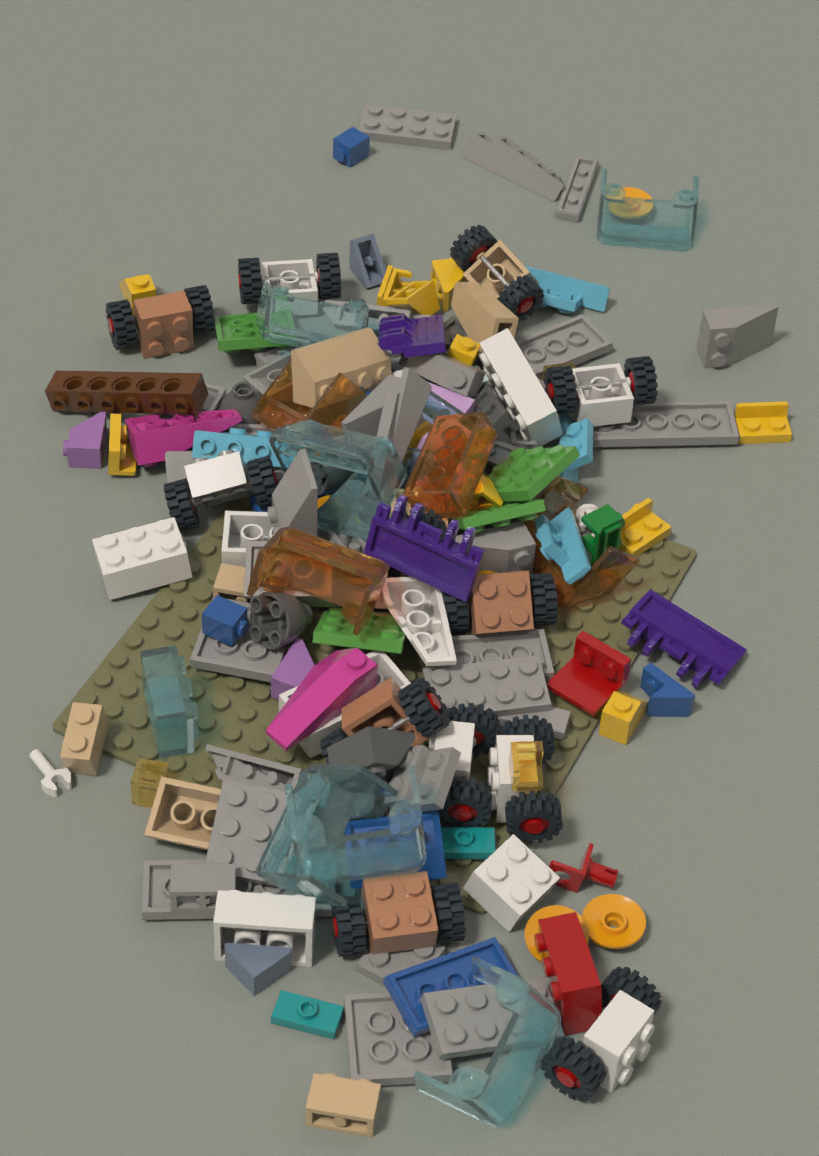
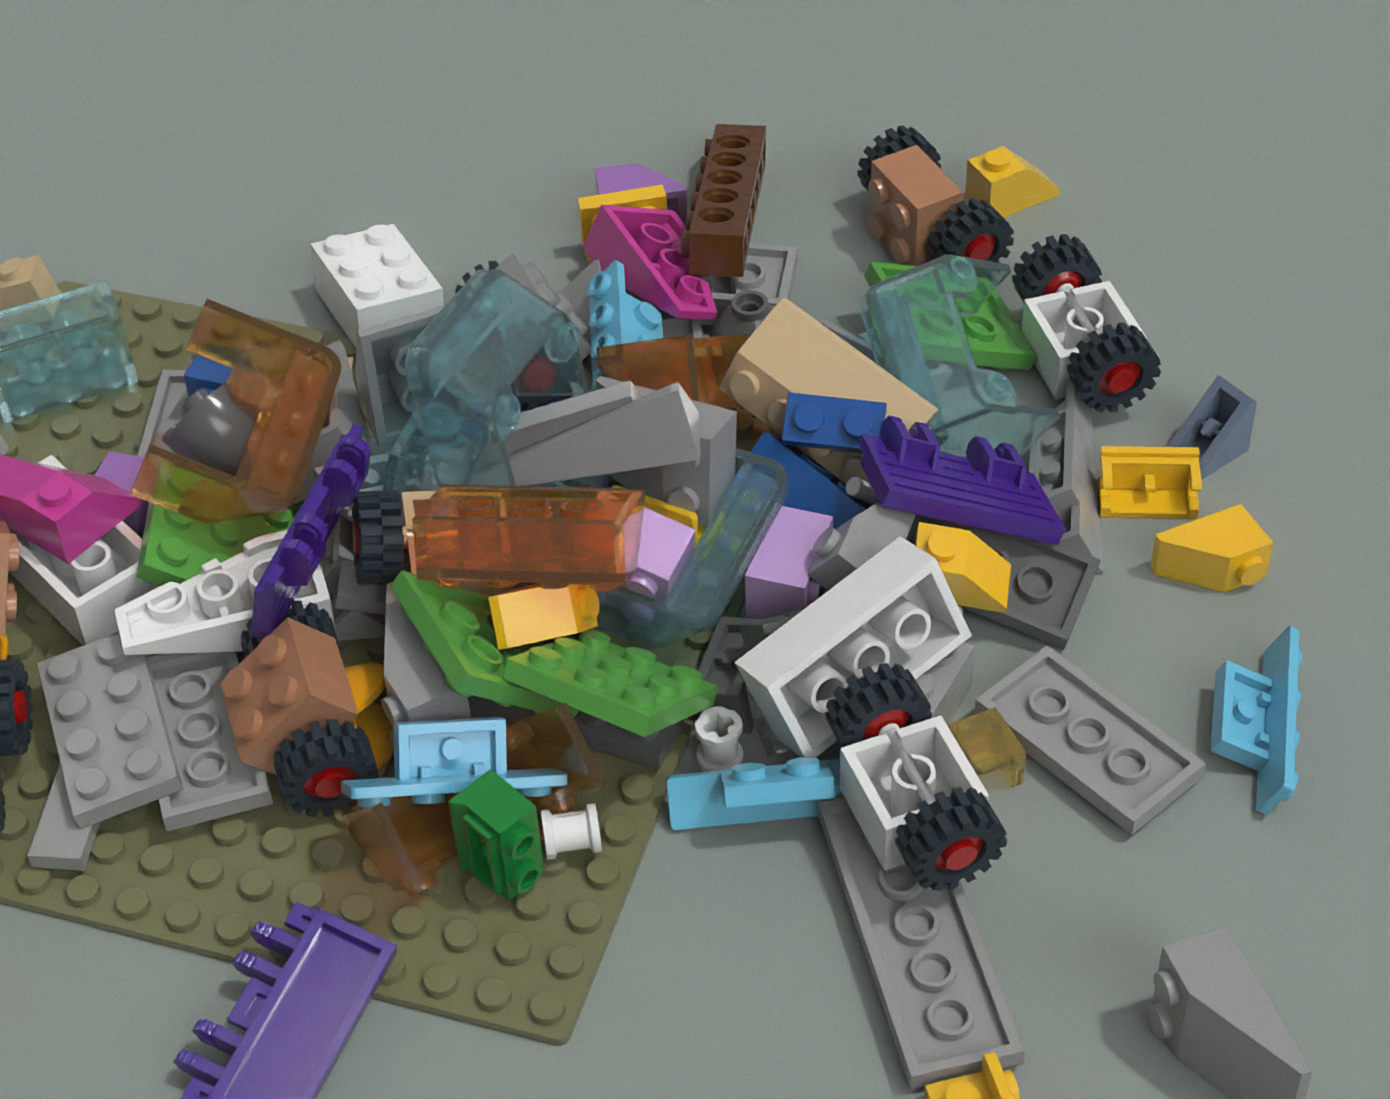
camera: 85 degrees right, 0 degrees up
yellow slope [386,280,440,315] -> none
brick [450,225,544,323] -> none
tan slope [451,282,519,358] -> none
red bracket [547,631,631,716] -> none
yellow slope [599,691,649,745] -> none
yellow bracket [618,498,672,560] -> none
blue slope [640,663,695,717] -> none
none -> blue plate [782,392,887,453]

